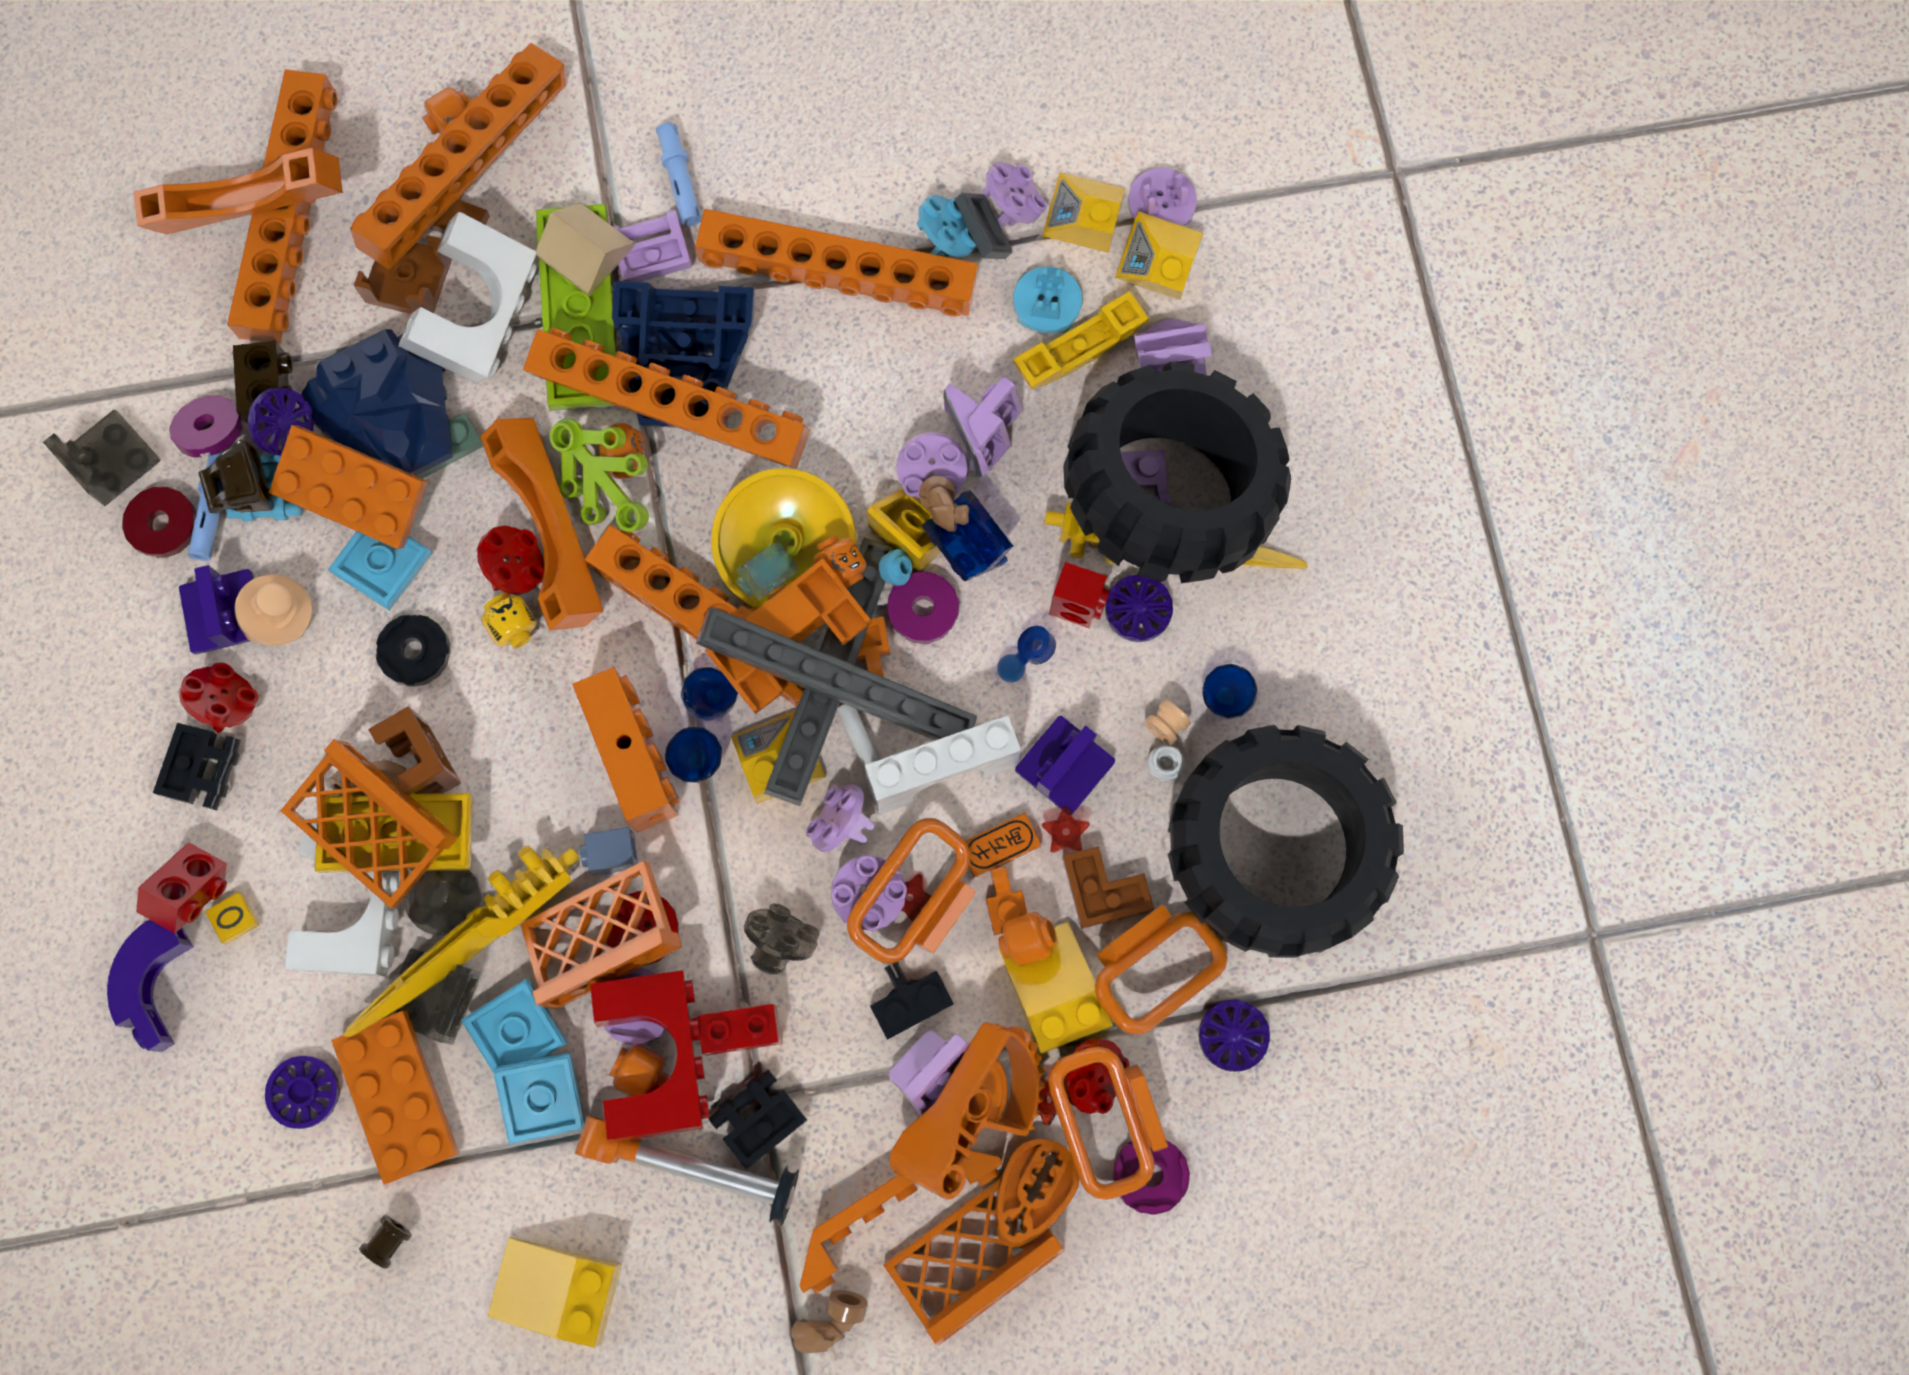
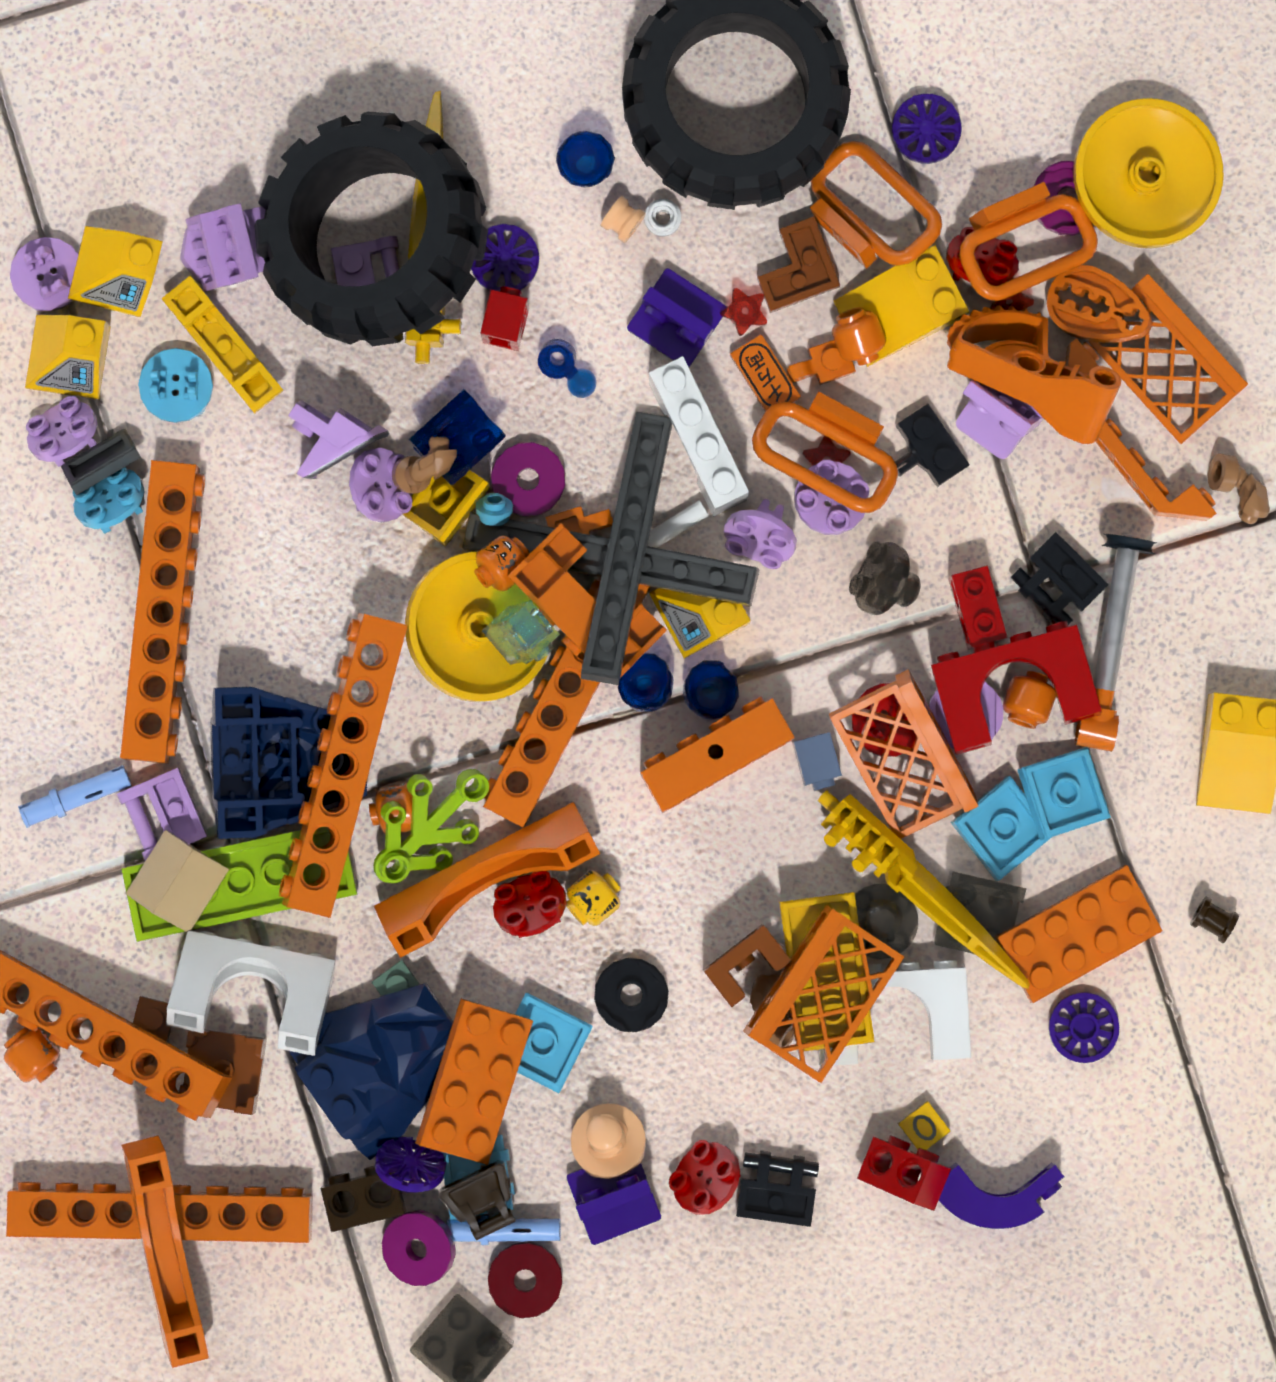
camera: 95 degrees left, 10 degrees up
none -> yellow dish [1073,98,1224,248]

